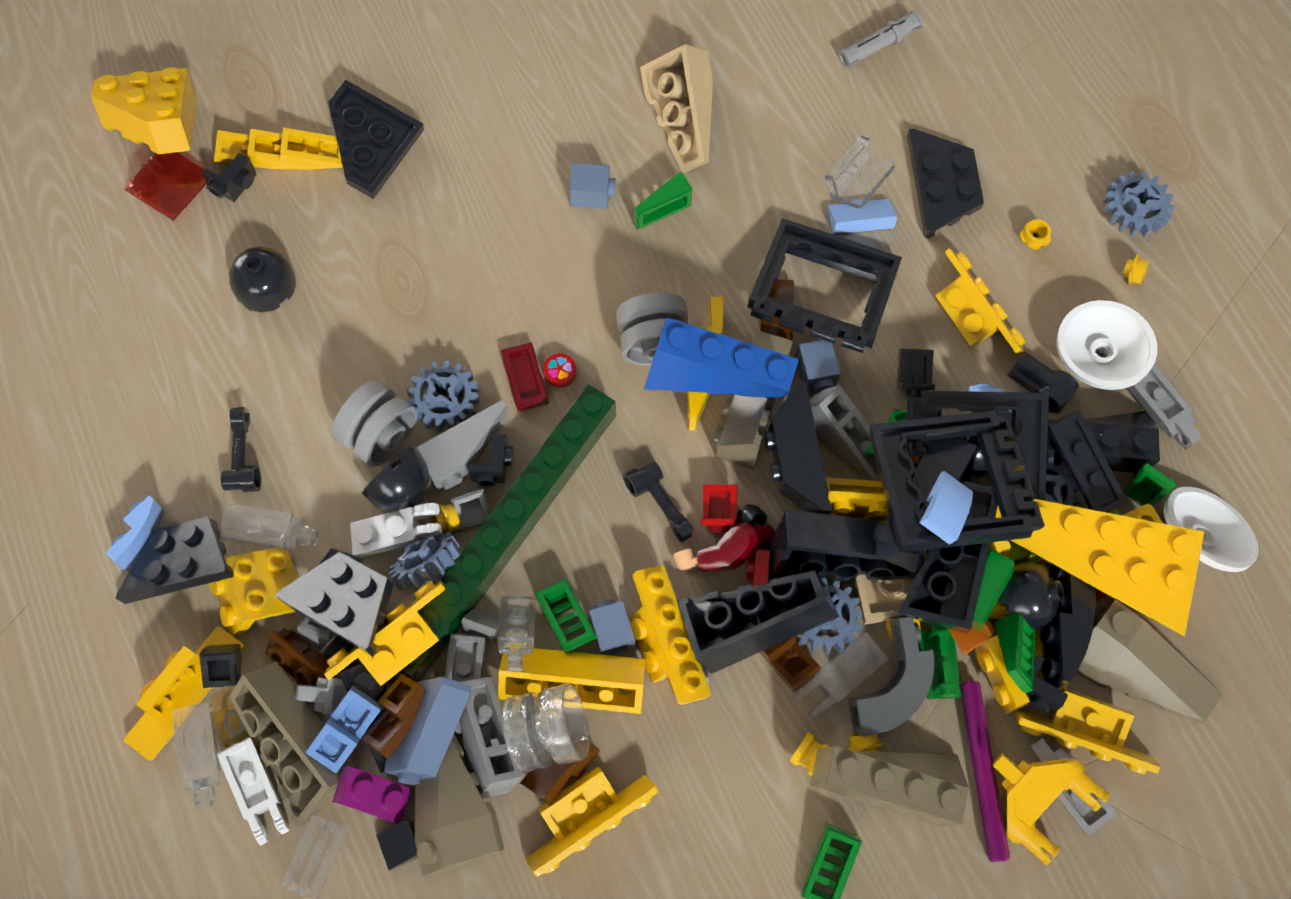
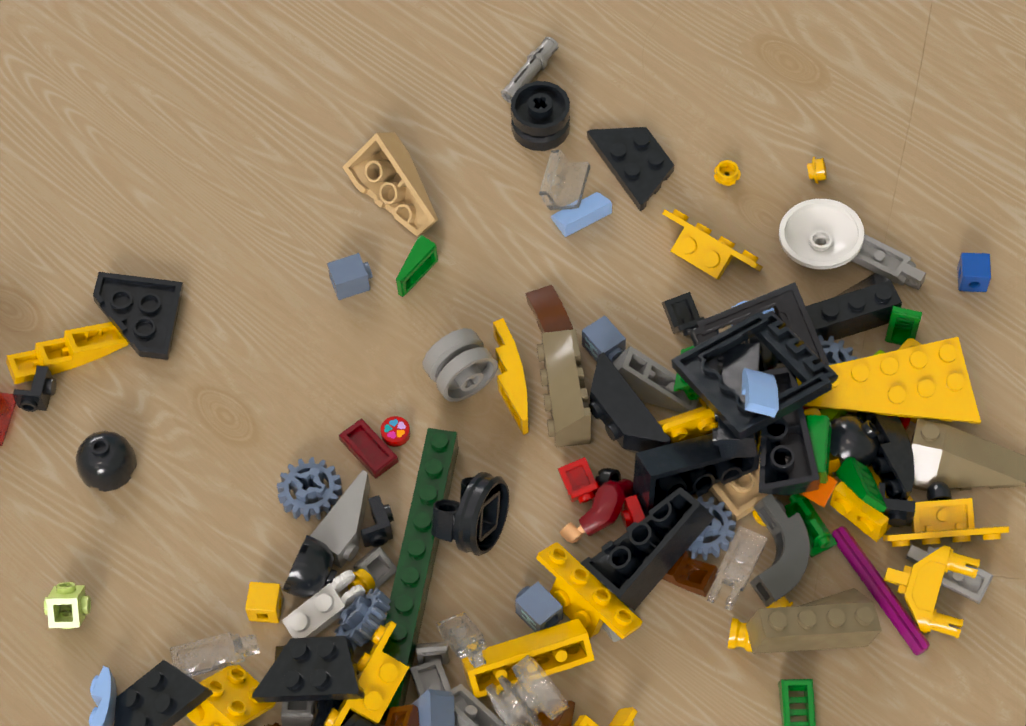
camera: 20 degrees left, 10 degrees down
black brick [220,407,262,493] -> none
light grey wheel [332,380,417,467] -> none
green slope [534,578,597,654] -> none
black brick [623,461,694,542] -> none
blue wedge [644,318,799,399] -> none
black hinge [747,218,902,353] -> none
black piece [1007,352,1079,414] -> none
black plate [1048,410,1128,513] -> none
sand blue gear [1103,171,1175,237] -> none
white dish [1164,487,1259,572] -> none
none -> yellowish green brick [44,582,91,629]
none -> yellow piece [245,582,284,623]
none -> black piece [431,472,509,556]
none -> black wheel [511,81,570,151]
none -> black hinge [927,481,952,501]
none -> blue piece [957,253,991,292]

